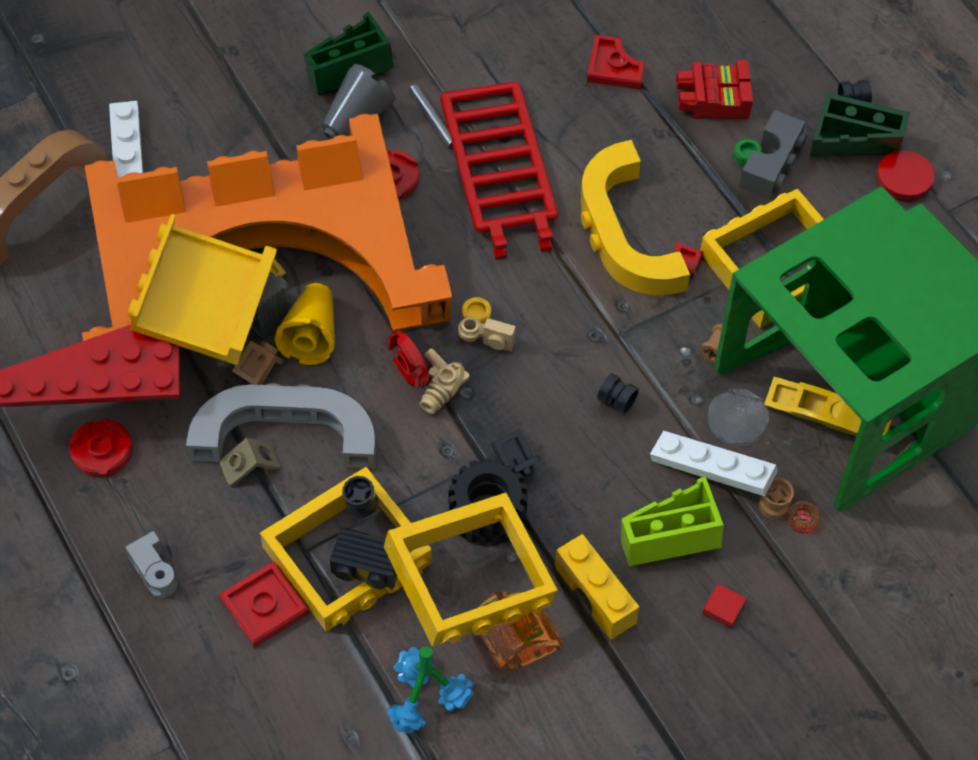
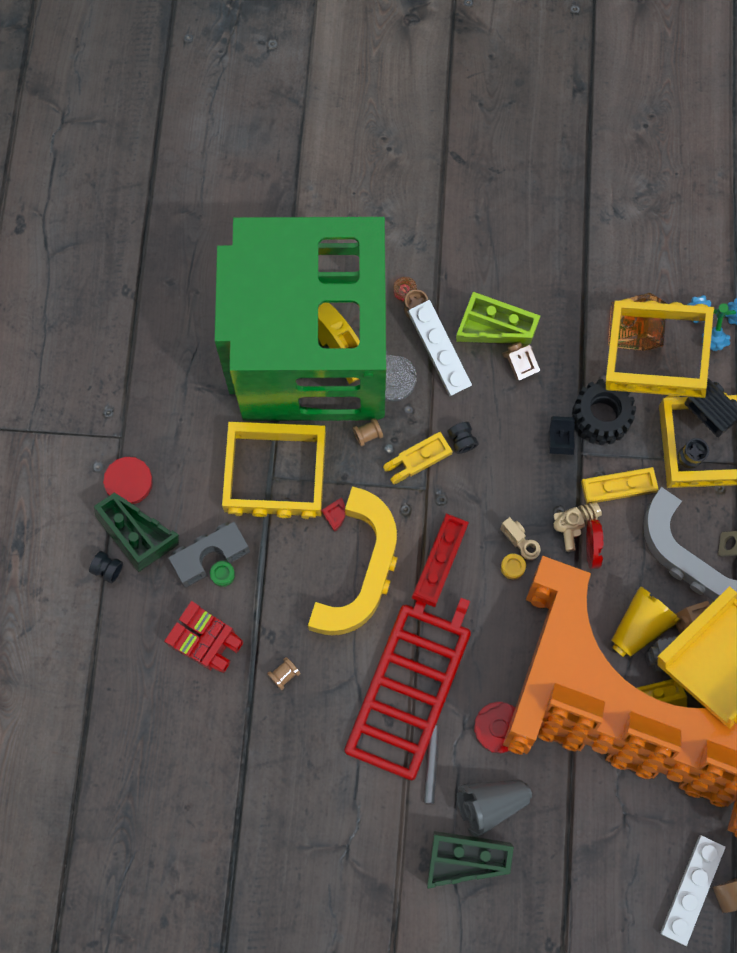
camera: 145 degrees left, 15 degrees up
yellow arch [555,534,640,640] -> none
red tile [587,35,645,90] -> none
red tile [702,584,747,628] -> none
none -> medium nougat bush [267,657,301,691]
none -> yellow hinge [383,432,453,484]
none -> red tile [412,514,469,607]
none -> bracket [502,342,540,380]
none -> yellow tile [581,467,659,504]

